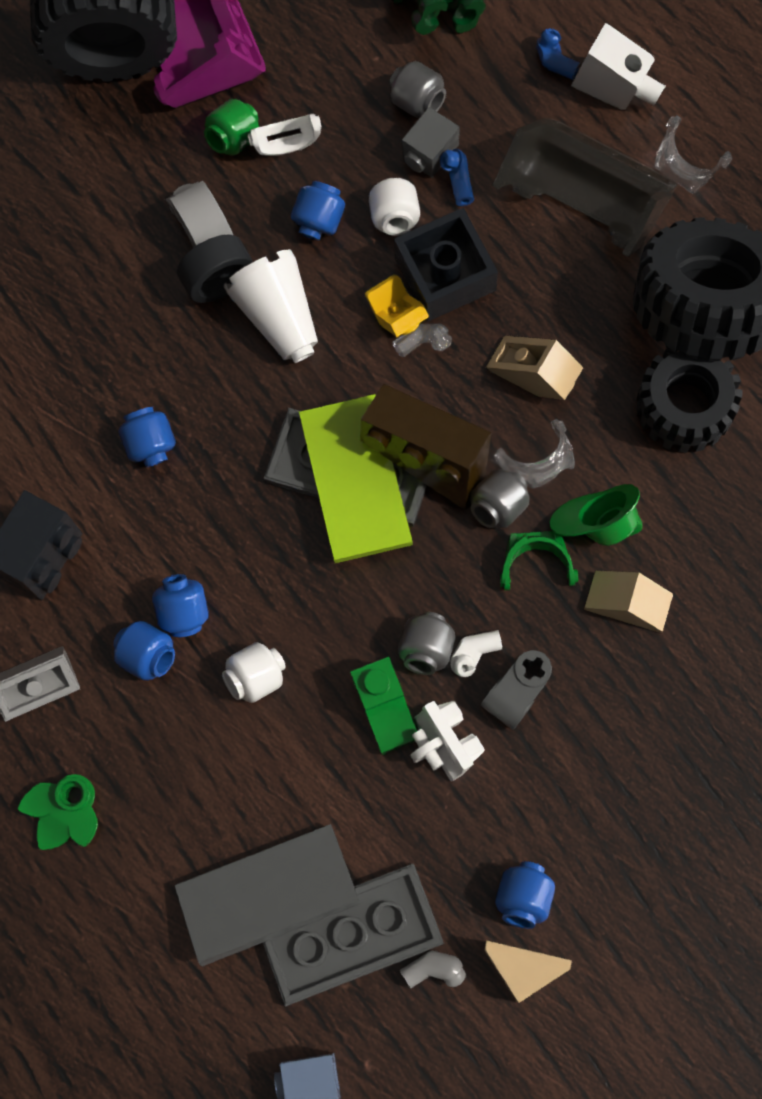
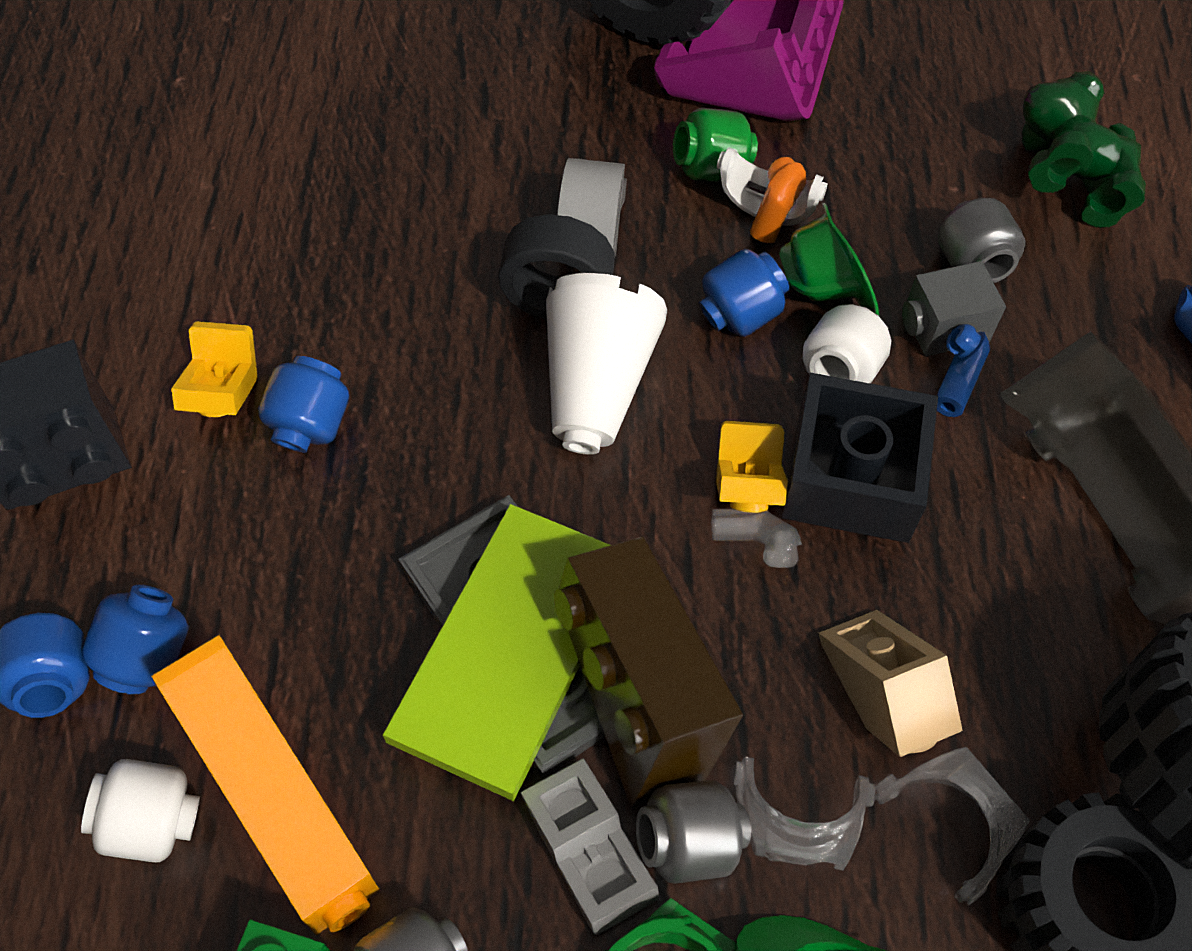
camera: 30 degrees right, 15 degrees down
none -> light orange slope [151,635,380,935]
none -> yellow bracket [171,321,258,417]
none -> light grey slope [521,758,660,937]
none -> orange arm [750,156,807,243]
none -> green piece [779,203,879,316]
none -> clear helmet [874,747,1030,905]

